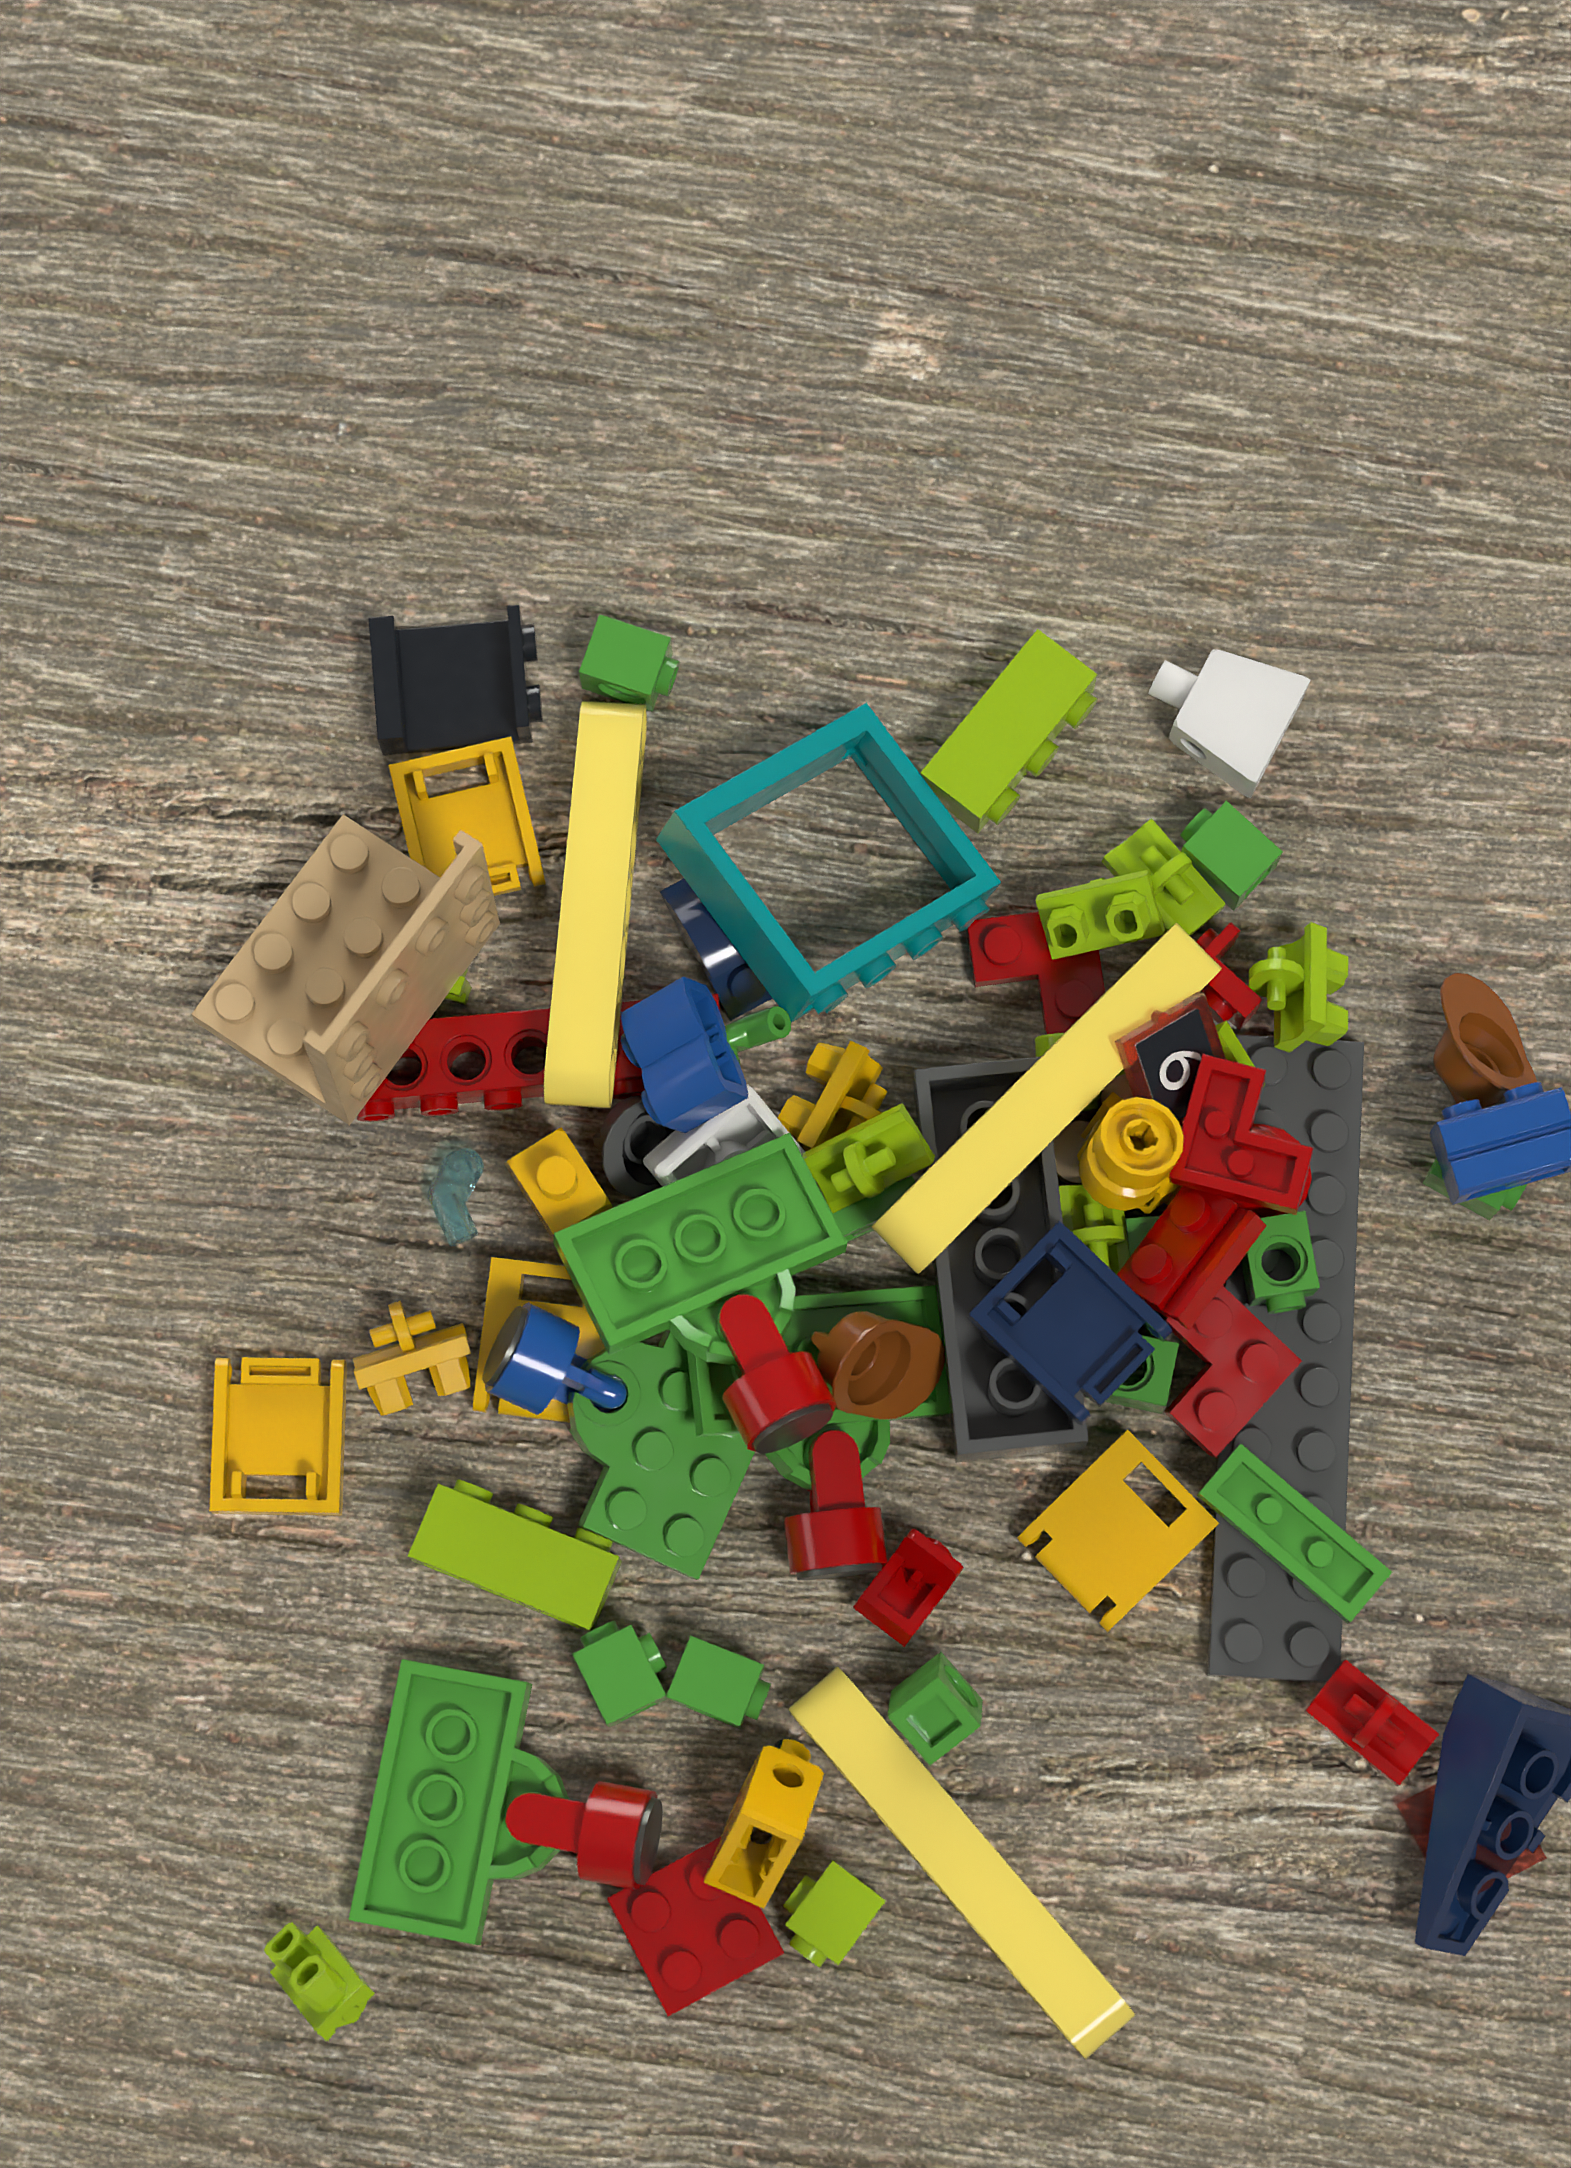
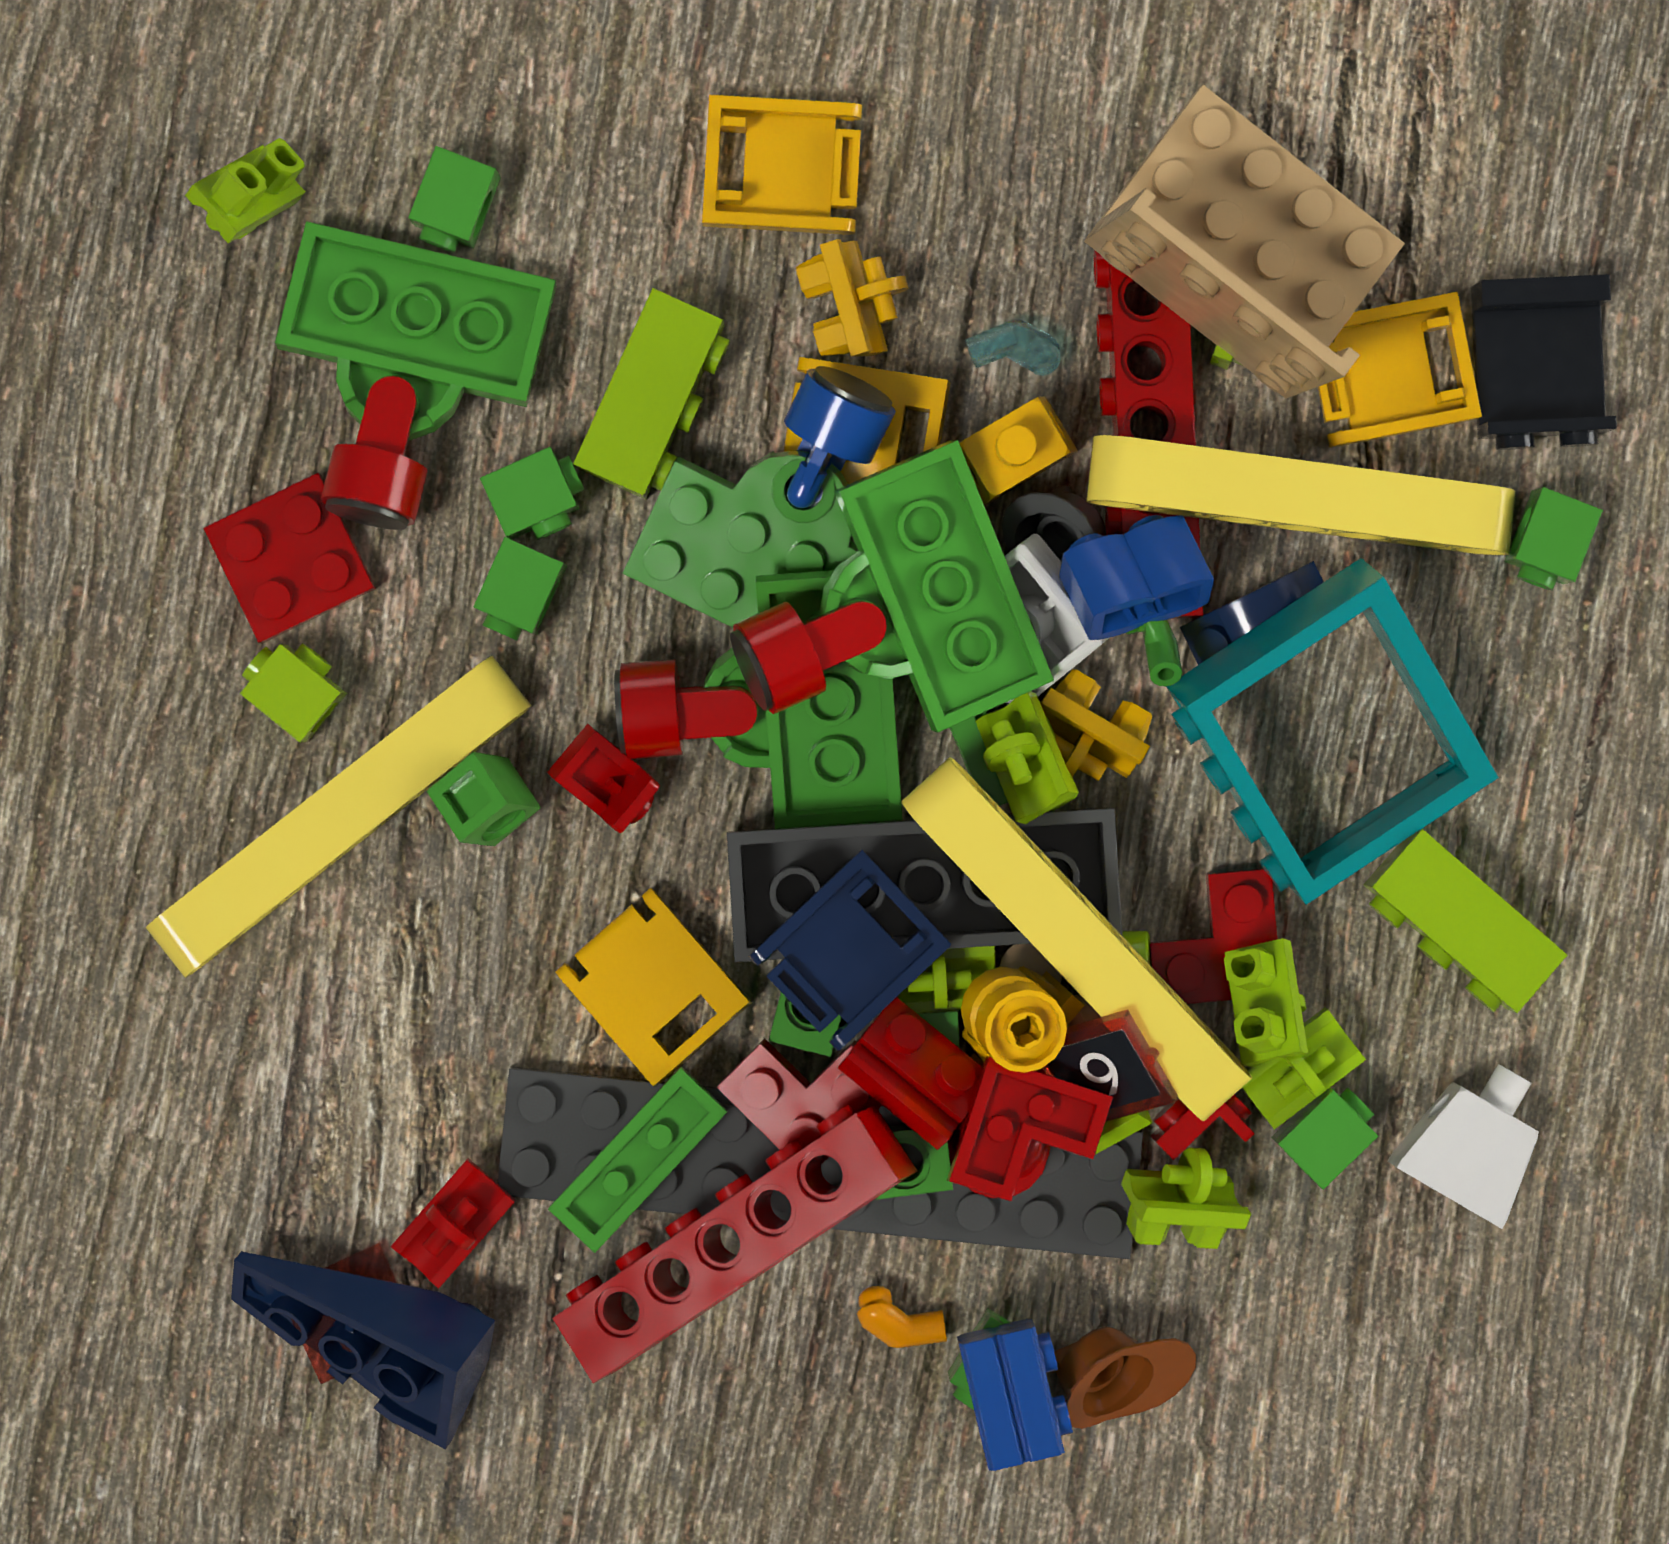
camera: 90 degrees right, 10 degrees up
yellow torso [704,1739,824,1909] -> none
dark orange piece [811,1311,945,1420] -> none
none -> bright green brick [408,146,501,253]
none -> red brick [552,1105,917,1384]
none -> light orange arm [857,1286,947,1348]

